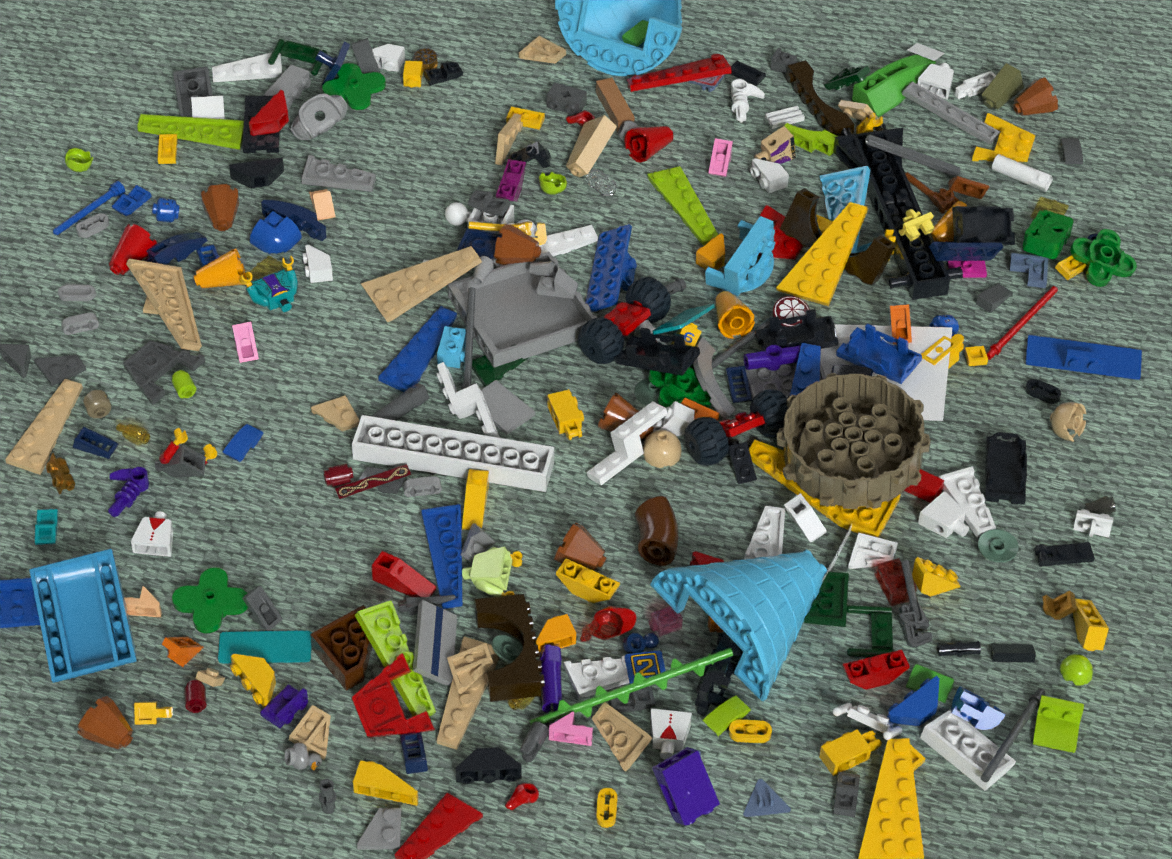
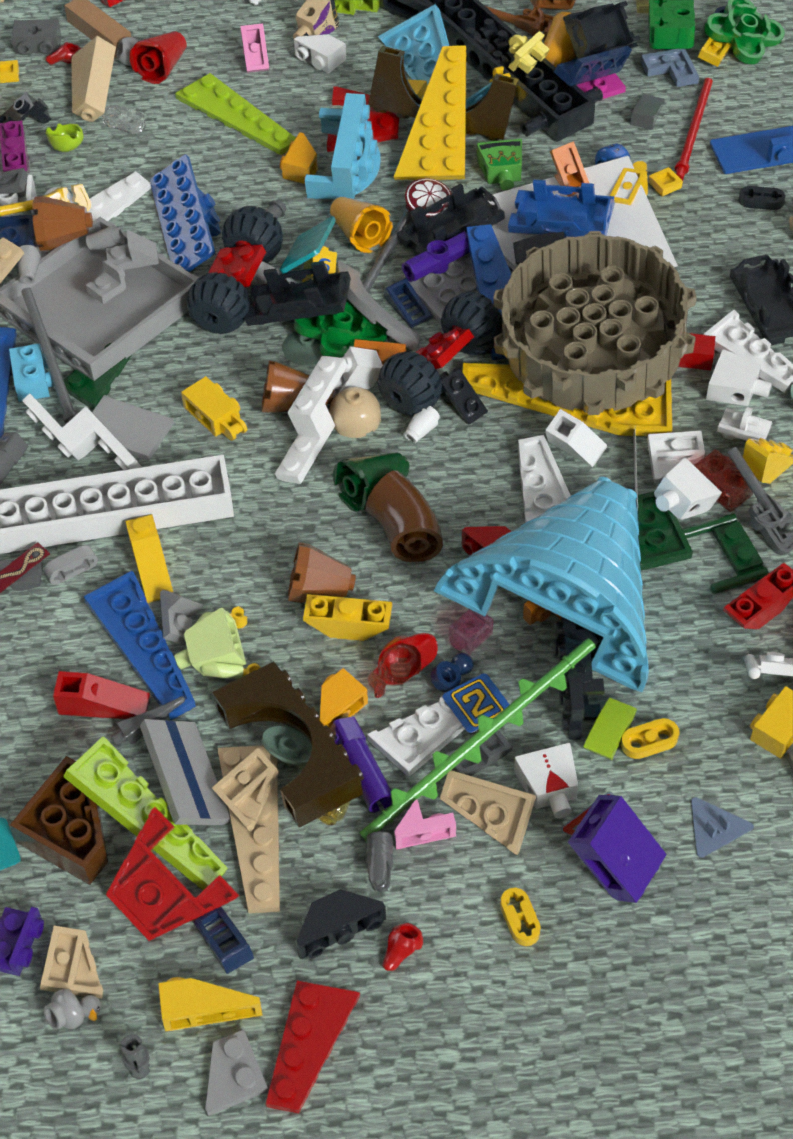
camera: 20 degrees left, 5 degrees up
none -> light grey bracket [86,259,127,304]
none -> dark green cone [333,452,410,512]
none -> white cone [403,406,440,444]
none -> bright green torso [477,139,522,191]
none -> white torso [654,458,722,520]
none -> white hips [717,407,772,441]

